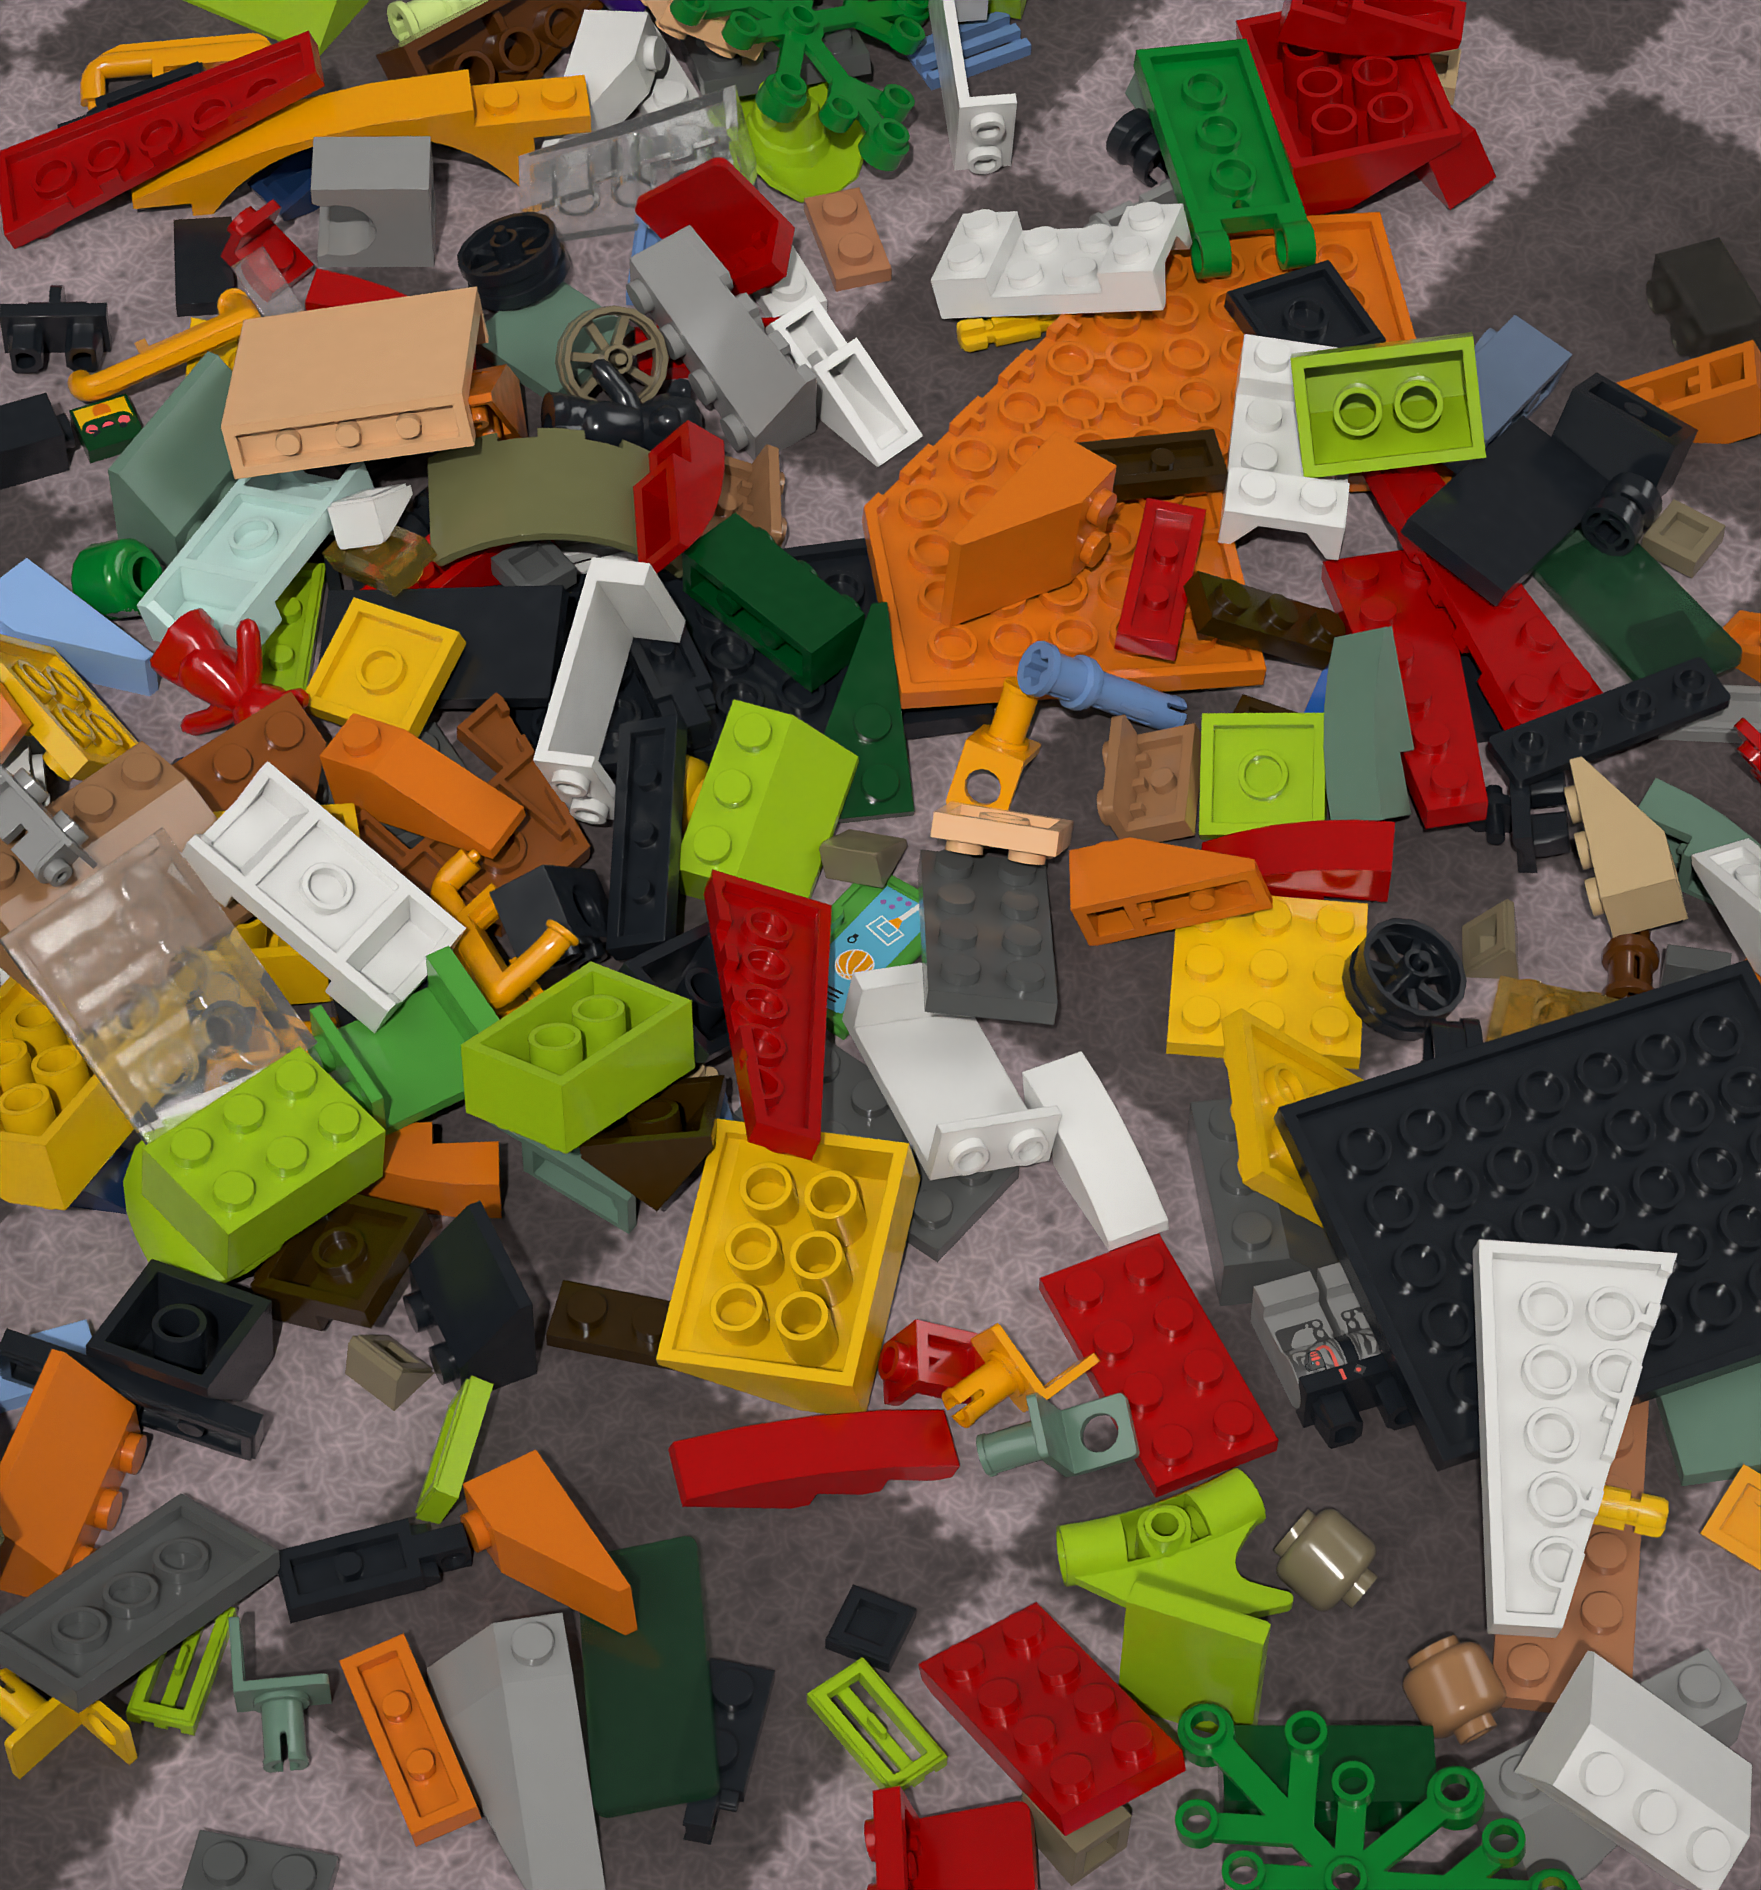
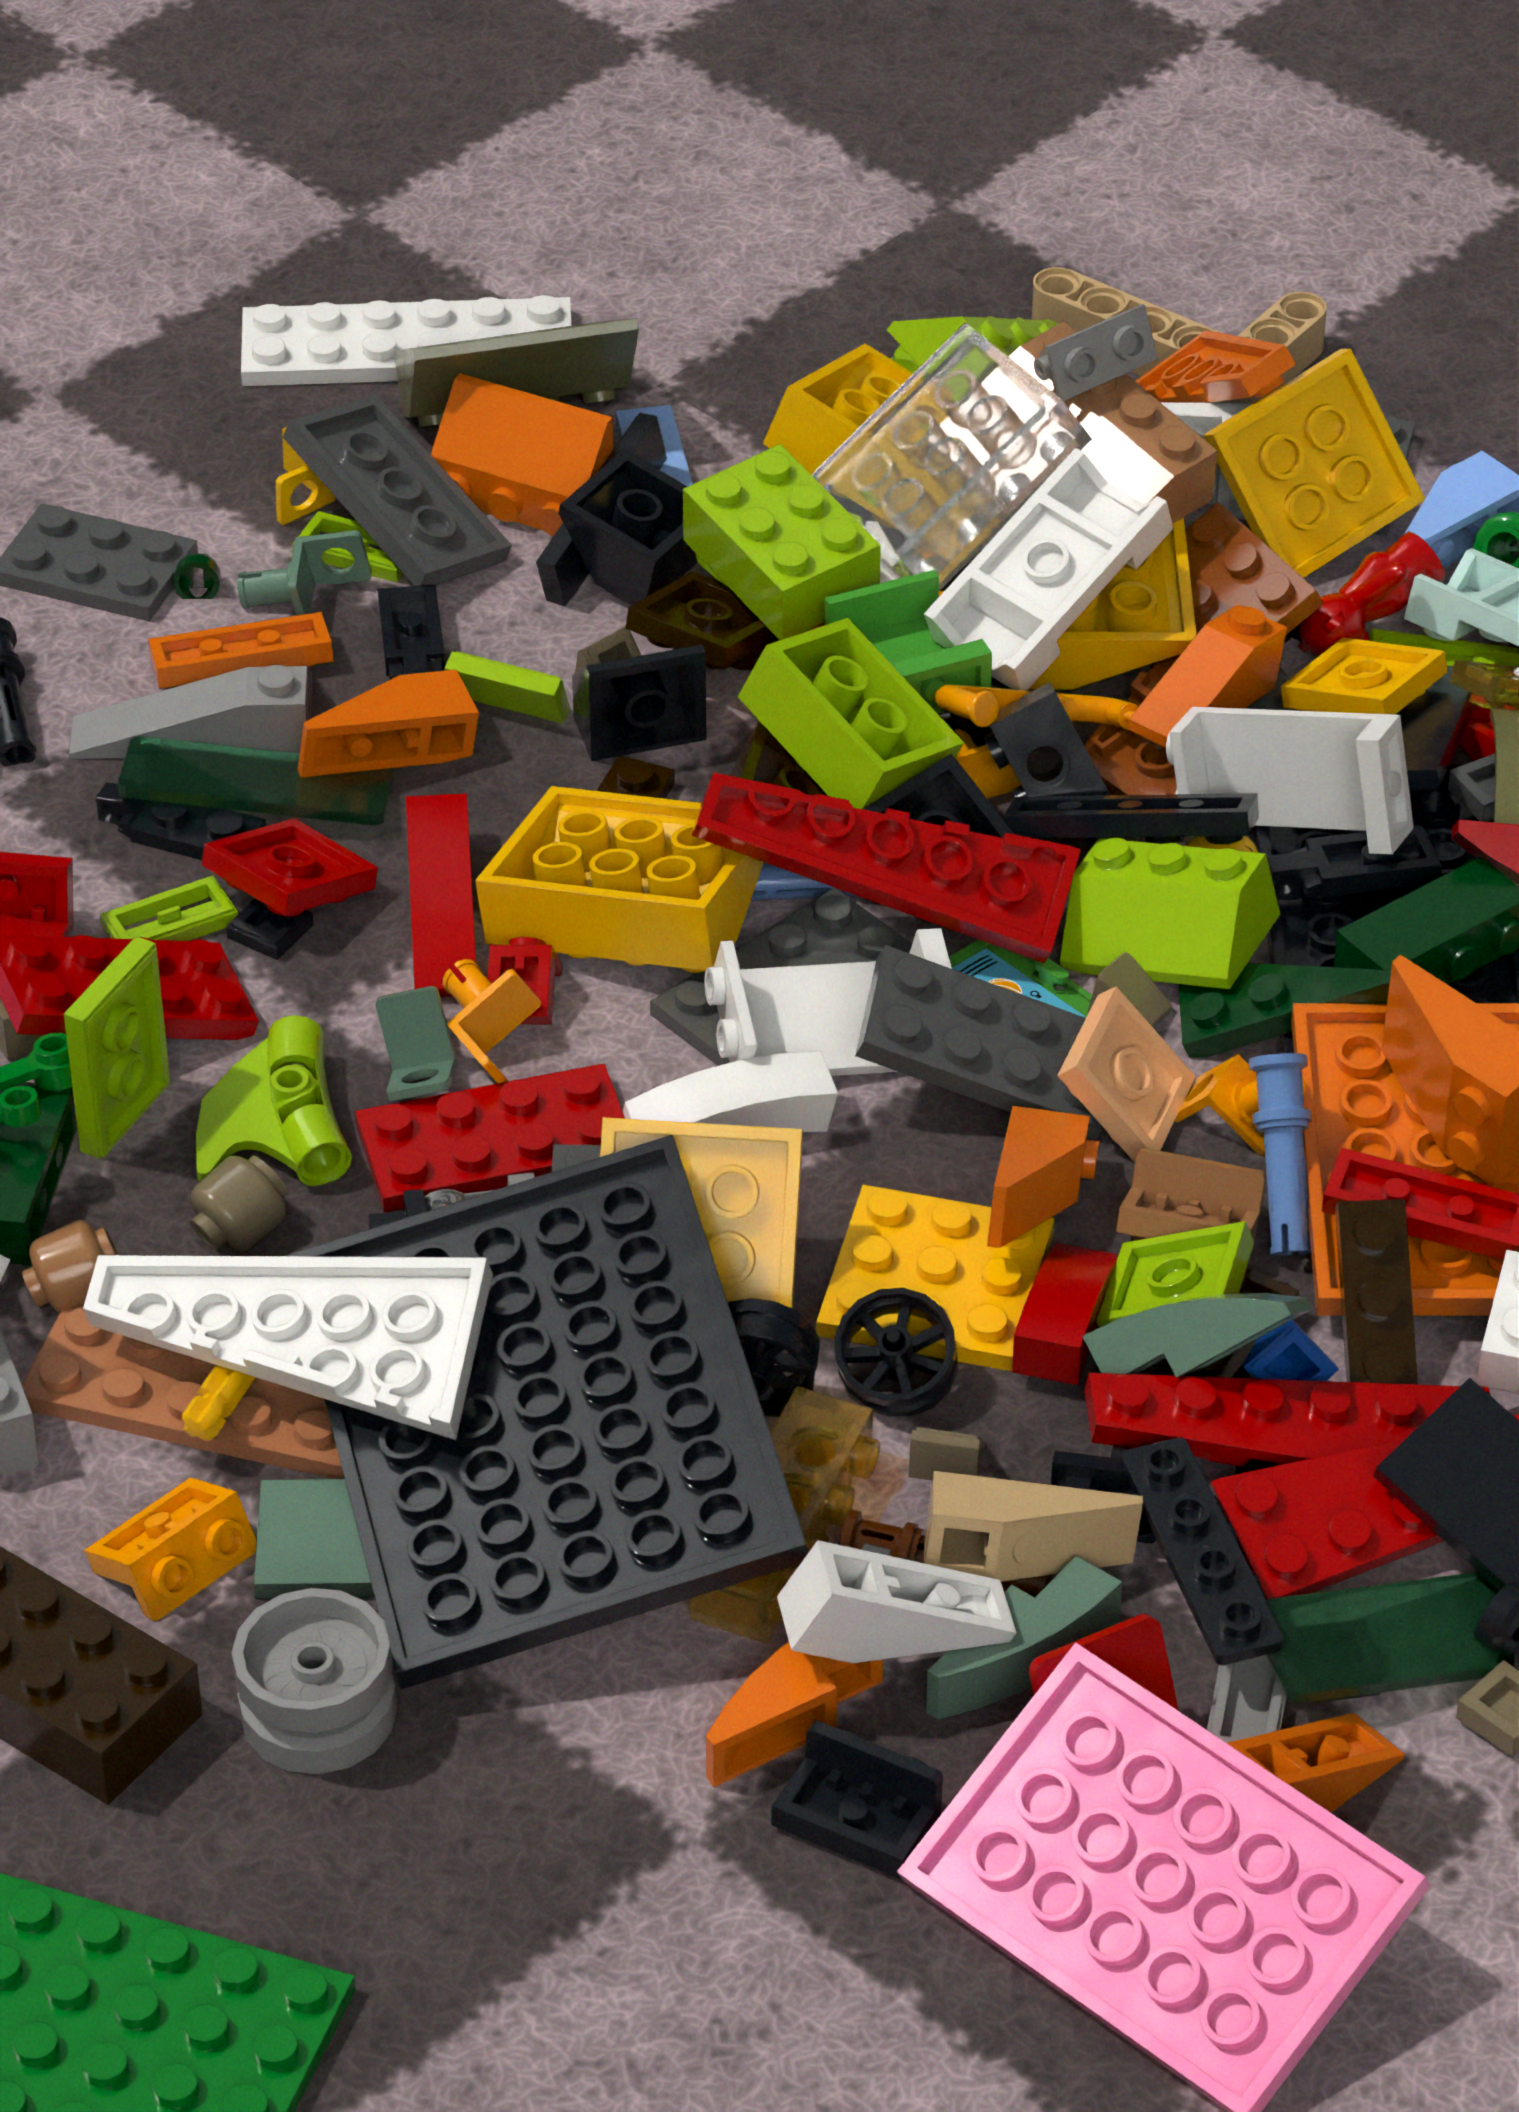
camera: 100 degrees right, 10 degrees down
none -> dark green hinge [173,553,221,599]
none -> red plate [201,818,378,916]

